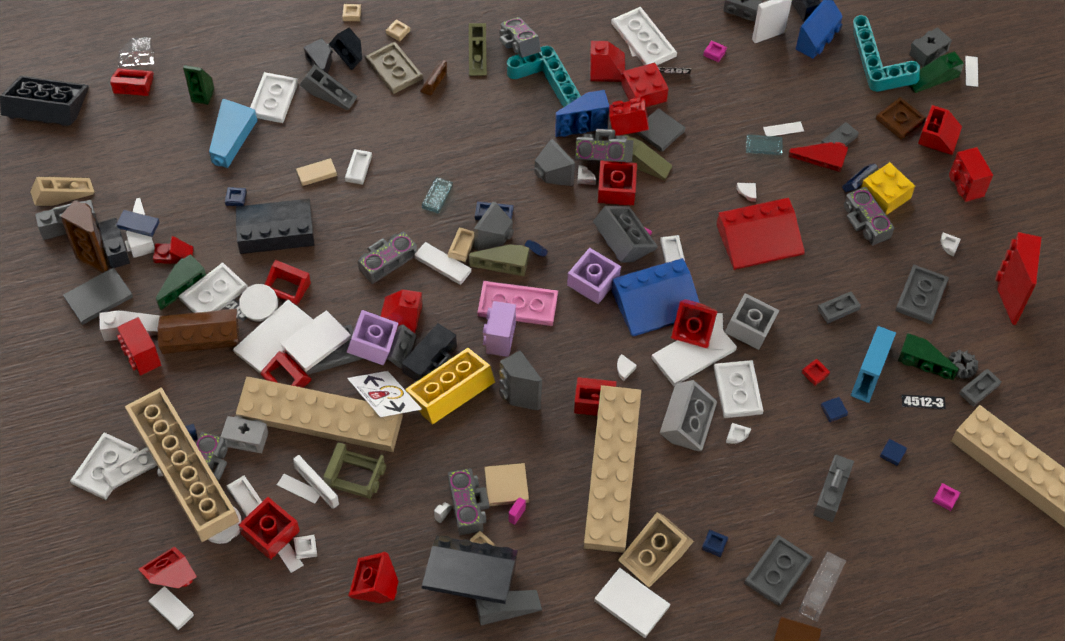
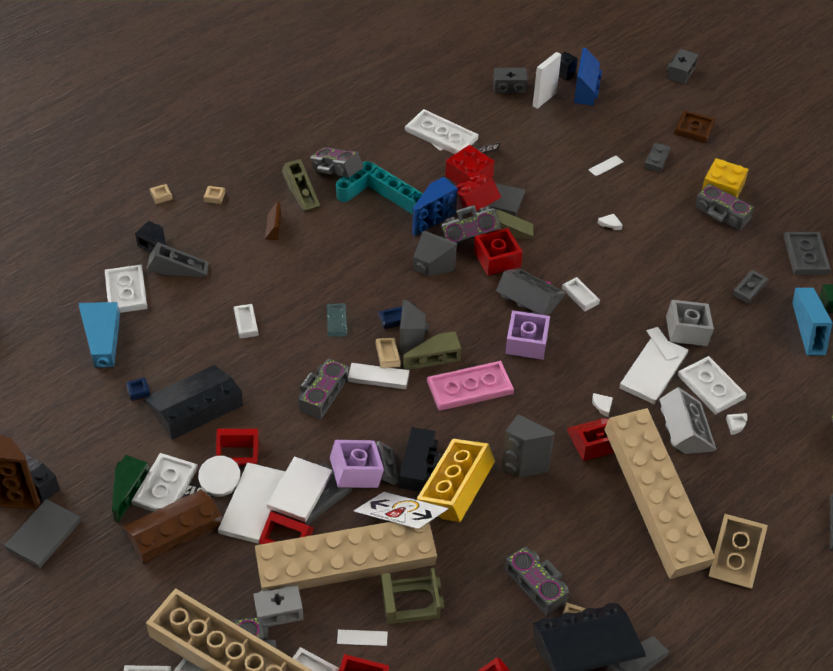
camera: 25 degrees left, 10 degrees down
white slope [99,311,159,341] -> none
tile [116,210,160,237] -> none
red brick [117,317,162,376] -> none
white slope [125,198,155,258] -> none
red slope [153,236,194,264] -> none
dark green slope [183,65,214,105] -> none
white tile [293,455,339,509] -> none
tan tile [296,158,337,186] -> none
black slope [329,27,362,70] -> none
dark tan tile [365,42,423,94] -> none
red slope [380,290,423,334] -> none
white tile [434,502,452,523] -> none
lavender brick [483,301,516,357] -> none
tan tile [485,463,529,506] -> none
dark pink tile [508,497,526,525] -> none
dark blue tile [525,240,548,257] -> none
white tile [578,165,596,185] -> none
red slope [590,41,625,82] -> none
white tile [594,568,670,638] -> none
blue slope [611,258,700,337] -> none
red slope [671,299,718,349] -> none
dark blue tile [701,530,728,557] -> none
dark pink tile [703,40,727,63] -> none
red slope [716,198,805,270] -> none
clear light blue tile [746,135,783,155] -> none
red slope [789,142,848,172] -> none
red plate [802,359,830,386] -> none
dark blue tile [821,397,848,422] -> none
tile [842,164,879,192] -> none
teal beam [853,15,920,92] -> none
dark green slope [909,51,964,93] -> none
red slope [918,105,962,155] -> none
white tile [941,232,960,256] -> none
red brick [949,147,993,202] -> none
white sticker [965,56,978,87] -> none

